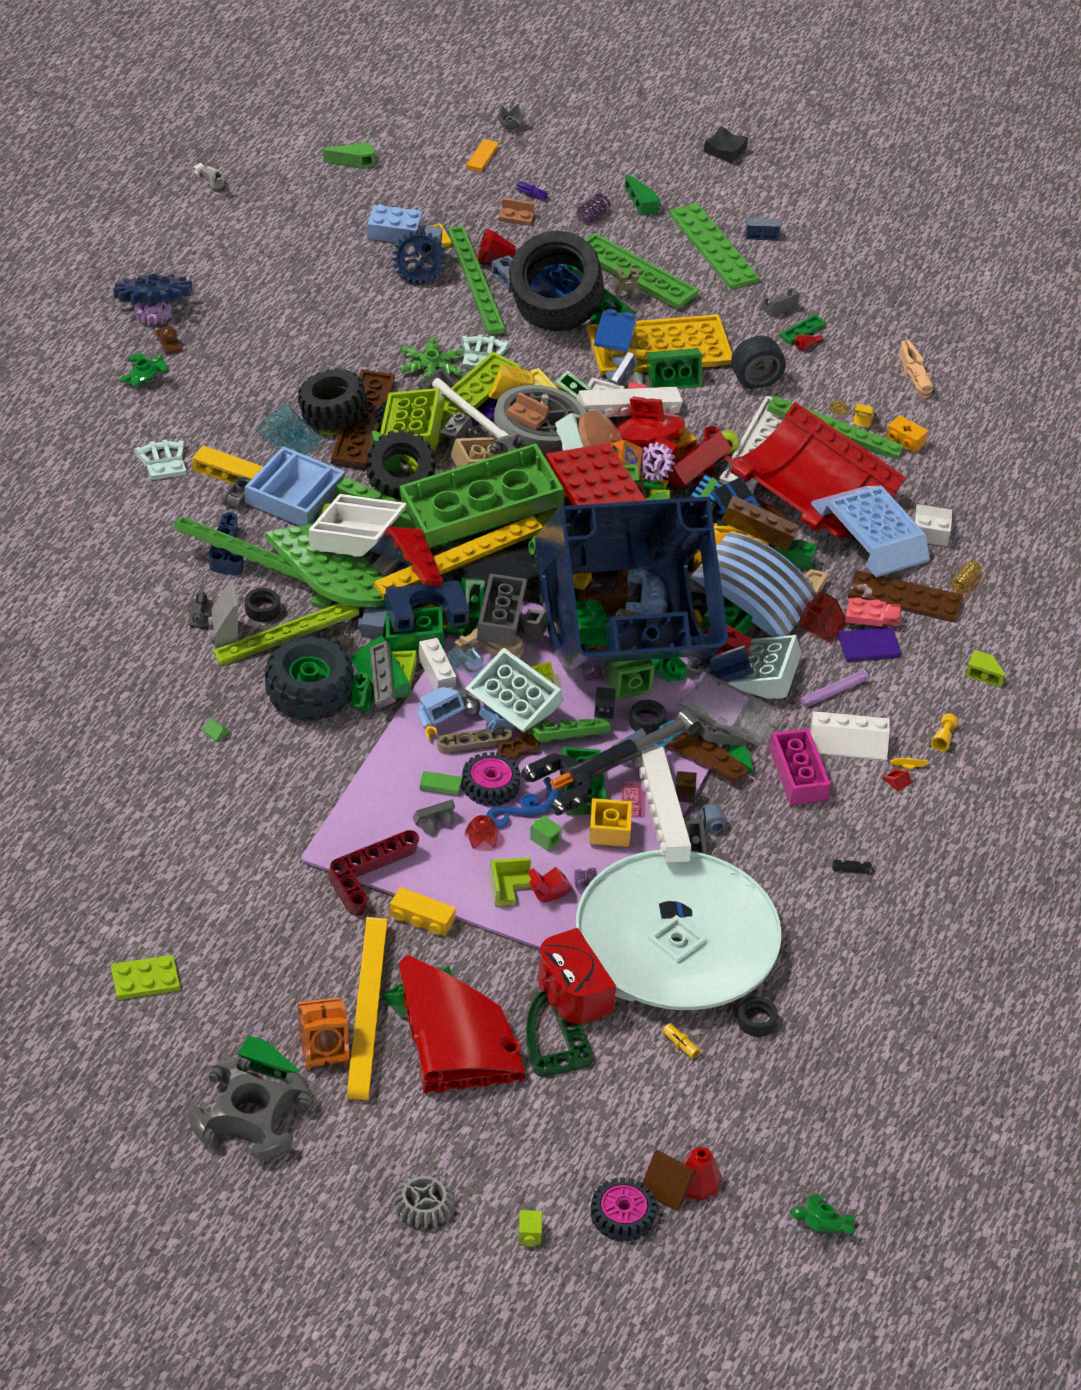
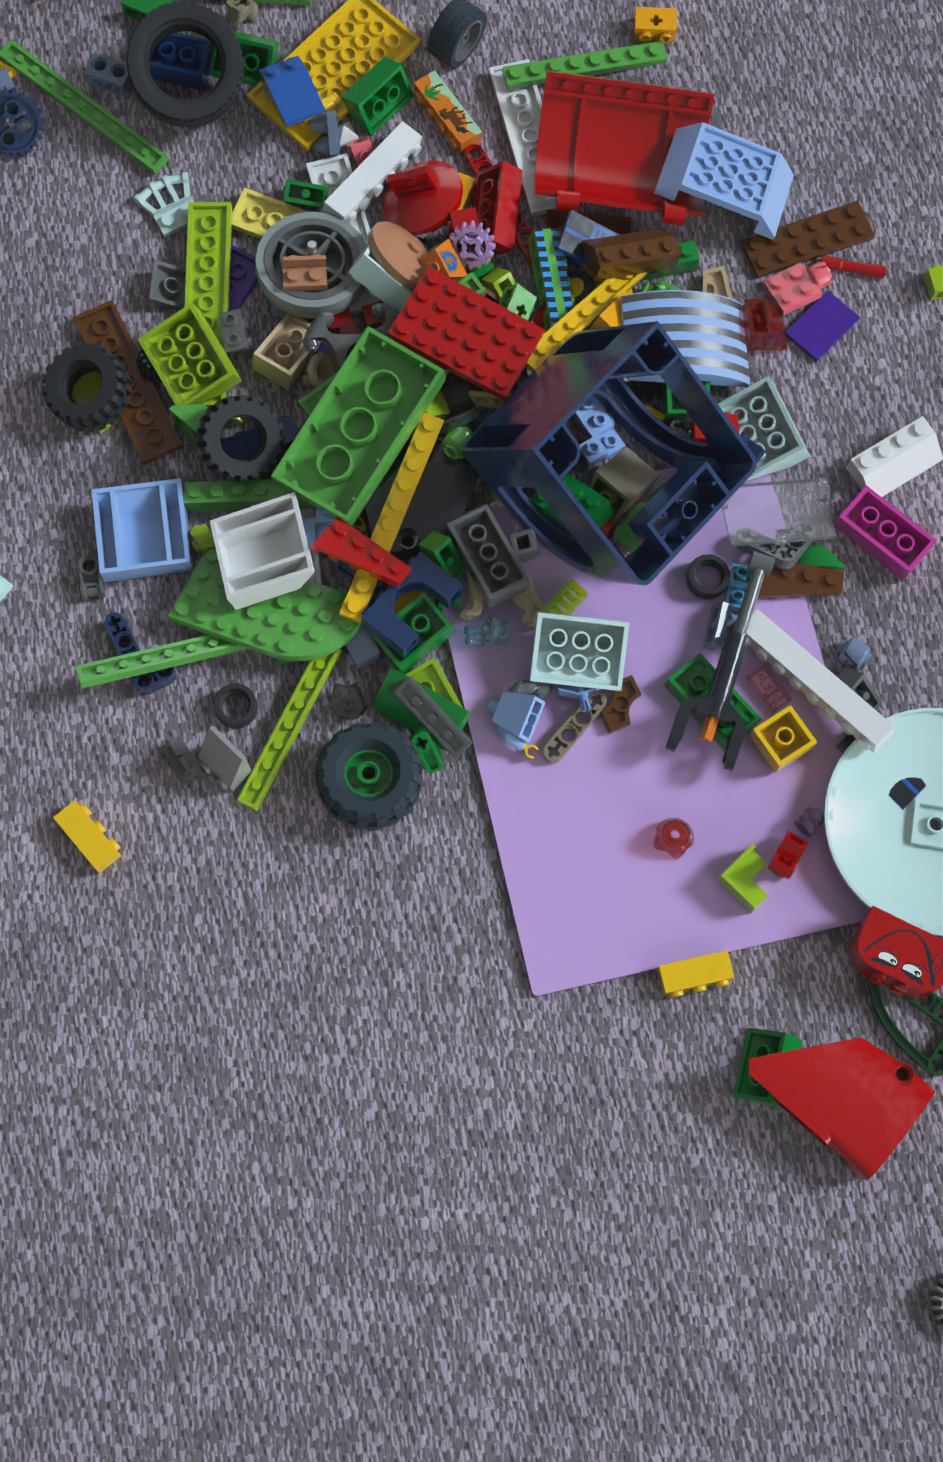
camera: 35 degrees left, 30 degrees up
lime plate [111,955,180,1000] -> none
dark grey piece [188,1056,313,1161] -> none
yellow brick [192,445,263,484] -> none
bright green slope [203,718,231,742] -> none
green slope [238,1035,299,1081] -> none
clear light blue slope [256,402,323,455] -> none
orange piece [297,997,350,1070] -> none
dark red beam [328,830,419,916] -> none
yellow beam [347,917,387,1101] -> none
bright green piece [400,337,463,378] -> none
dark grey tile [412,799,455,836] -> none
white brick [419,638,456,690] -> none
bright green tile [420,771,462,796] -> none
white piece [432,378,509,439] -> none
black wheel [462,752,520,806] -> none
red cone [477,229,517,263] -> none
blue plant [486,777,560,829] -> none
yellow slope [488,364,535,400] -> none
bright green wing [527,718,611,743] -> none
bright green brick [530,815,562,851] -> none
black brick [594,687,616,719] -> none
dark brown brick [675,771,697,803] -> none
lime head [721,430,740,455] -> none
lavender axle [801,668,869,707] -> none
clear yellow tile [829,400,847,415] -> none
yellow slope [853,403,875,428] -> none
white slope [914,504,952,546] -> none
clear yellow axle [951,560,981,594] -> none
none -> yellow brick [53,800,121,874]
none -> orange brick [413,70,482,154]
none -> red piece [821,255,886,279]

